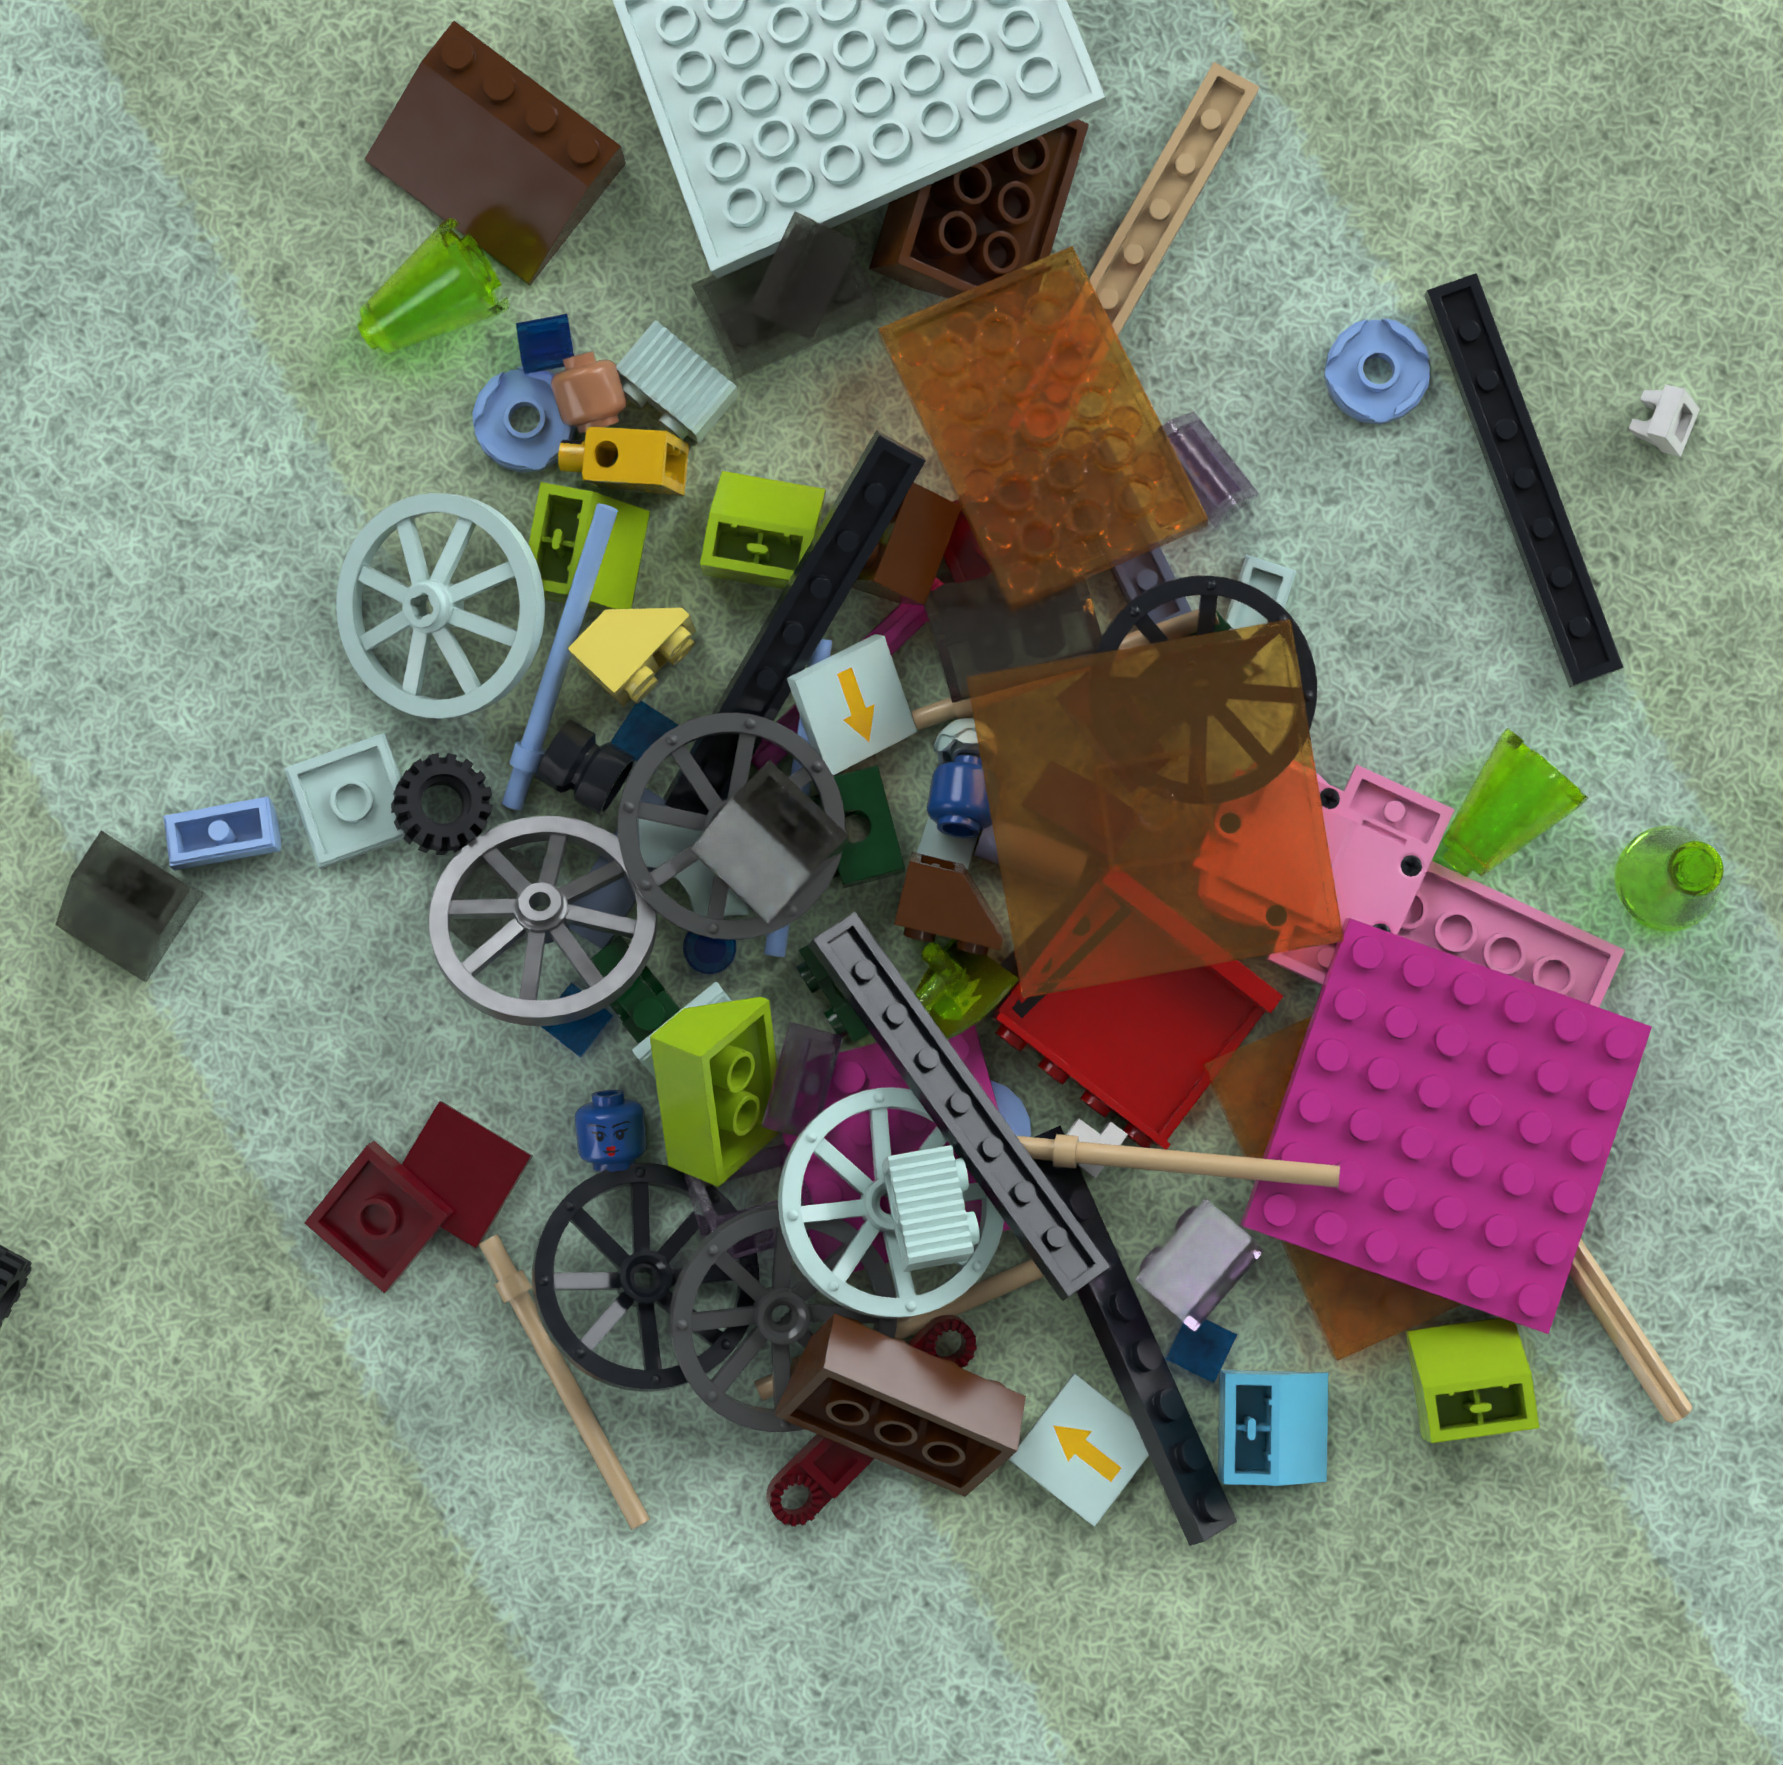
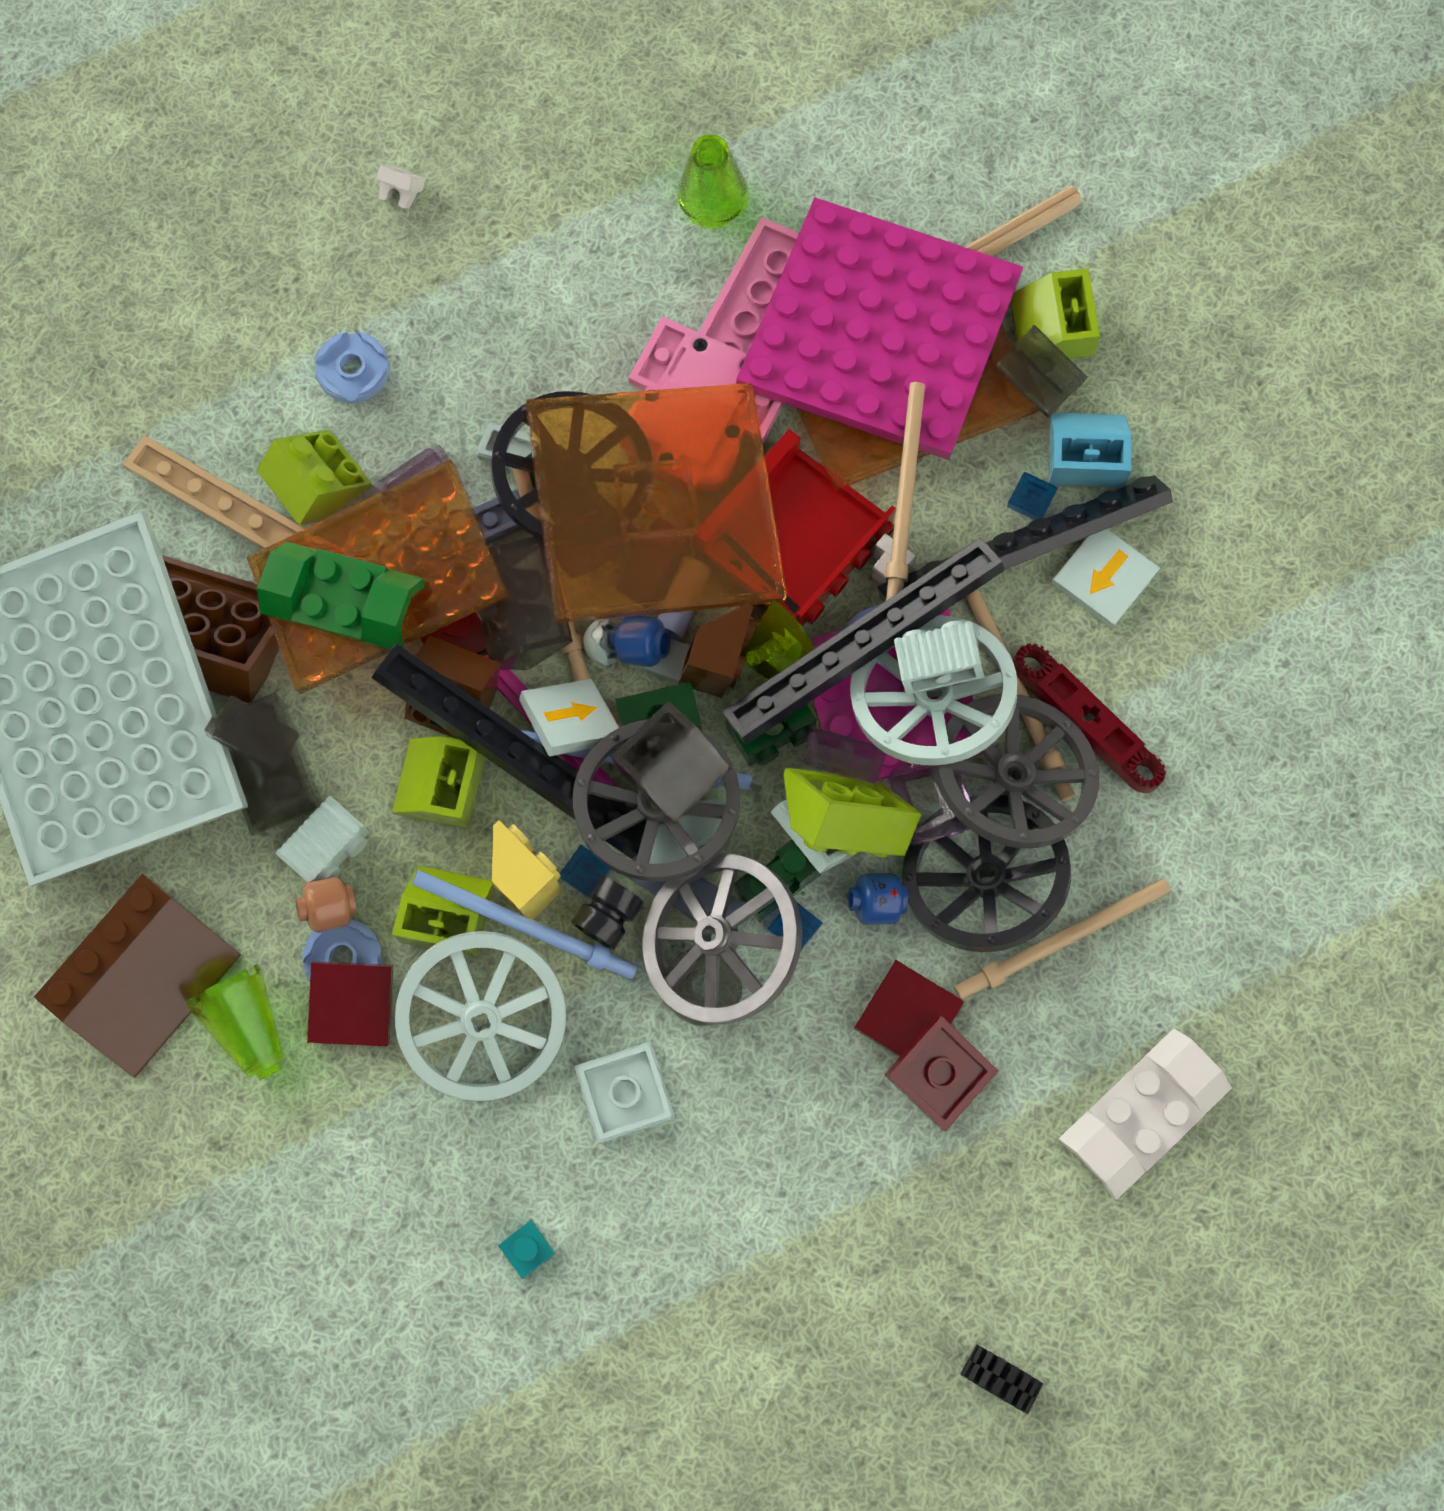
camera: 85 degrees left, 10 degrees down
clear smoke slope [55,830,204,982] -> none
light blue brick [163,796,281,871] -> none
black tyre [391,753,493,855] -> none
clear blue tile [516,314,575,374] -> none
yellow torso [558,427,689,496] -> none
clear blue tile [683,932,737,975] -> none
reddish brown slope [775,1313,1026,1497] -> none
brick [1135,1198,1264,1332] -> none
black plate [1424,273,1624,688] -> none
clear neon green cone [1441,728,1588,877] -> none
none -> lime slope [256,429,372,525]
none -> green piece [257,542,426,651]
none -> dark red tile [307,961,394,1047]
none -> teal plate [498,1220,556,1279]
none -> clear smoke panel [996,325,1088,418]
none -> white piece [1058,1029,1232,1200]

